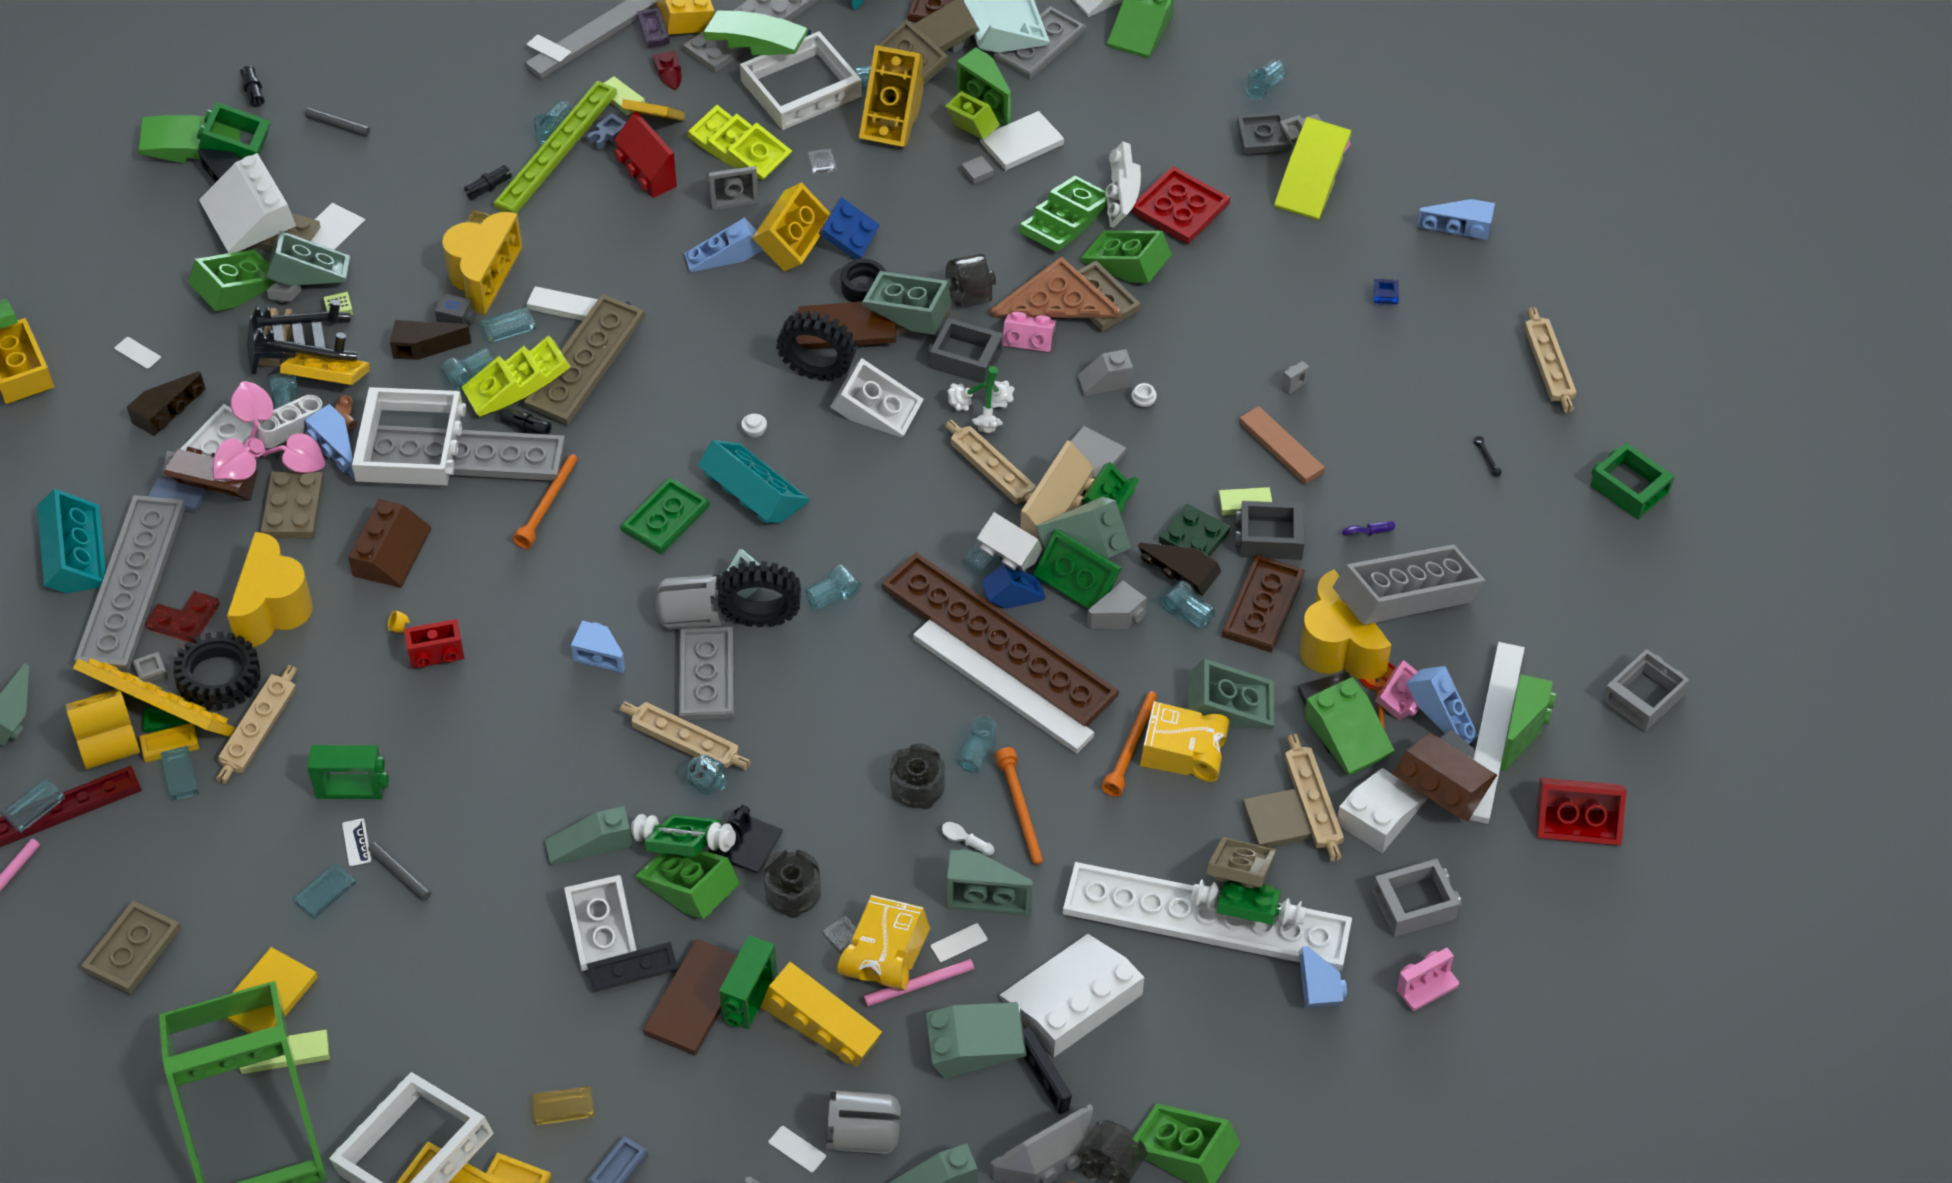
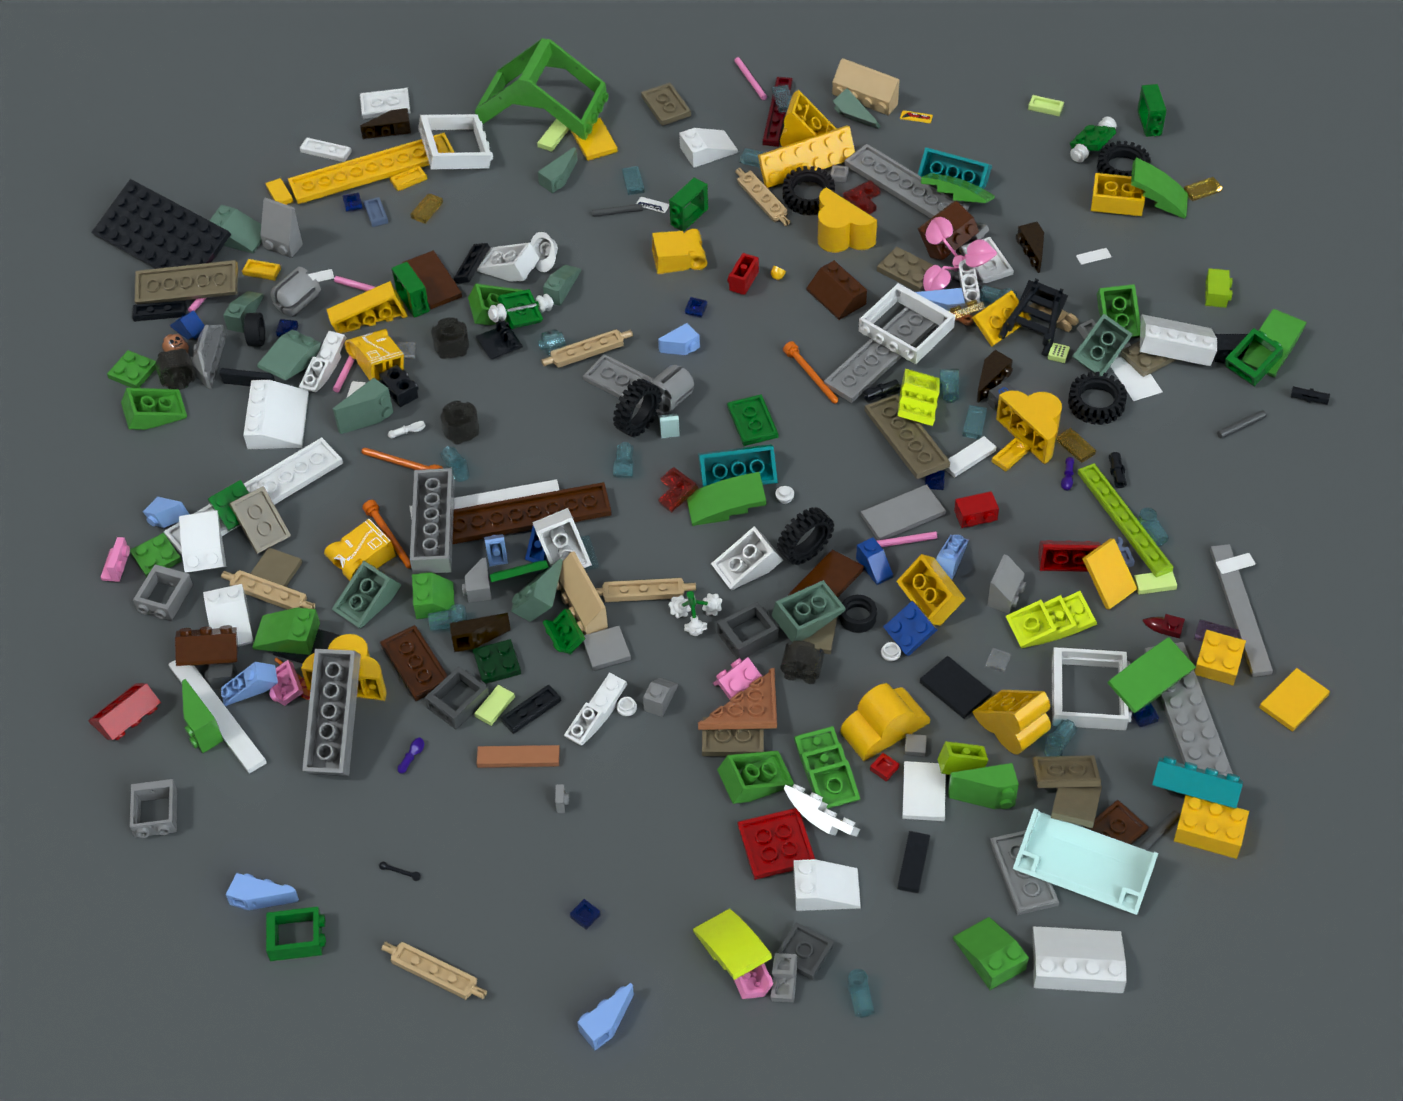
camera: 130 degrees right, 0 degrees up
none -> bright green plate [130,533,182,578]
none -> white slope [179,510,227,573]
none -> light blue slope [226,873,299,910]
none -> black tyre [244,313,265,346]
none -> clear blue plate [276,319,298,337]
none -> white slope [299,331,346,392]
none -> bright pink bar [334,276,399,295]
none -> black brick [379,365,419,407]
none -> light grey brick [410,468,455,574]
none -> bright green slope [412,572,455,619]
none -> light blue slope [484,534,508,567]
none -> black tile [501,685,561,734]
none -> white piece [531,232,558,272]
none -> sand green slope [538,147,578,193]
none -> white slope [564,673,628,746]
none -> yellow piece [652,229,708,274]
none -> clear red plate [658,467,698,513]
none -> white slope [679,128,738,168]
none -> clear blue plate [685,297,707,318]
none -> bright green slope [686,472,766,526]
none -> white slope [794,859,861,911]
none -> yellow brick [840,683,930,761]
none -> blue slope [856,537,893,585]
none -> light grey tile [861,484,946,540]
none -> red plate [870,753,899,781]
none -> bright pink bar [877,531,937,547]
none -> white plate [881,642,901,661]
none -> black tile [897,831,930,894]
none -> black tile [920,656,992,719]
none -> bright green slope [921,173,994,203]
none -> clear yellow plate [950,299,985,319]
none -> red brick [954,491,999,528]
none -> yellow tile [992,437,1030,472]
none -> dark purple piece [1061,457,1074,491]
none -> black tyre [1068,372,1127,425]
none -> lime brick [1205,268,1233,308]

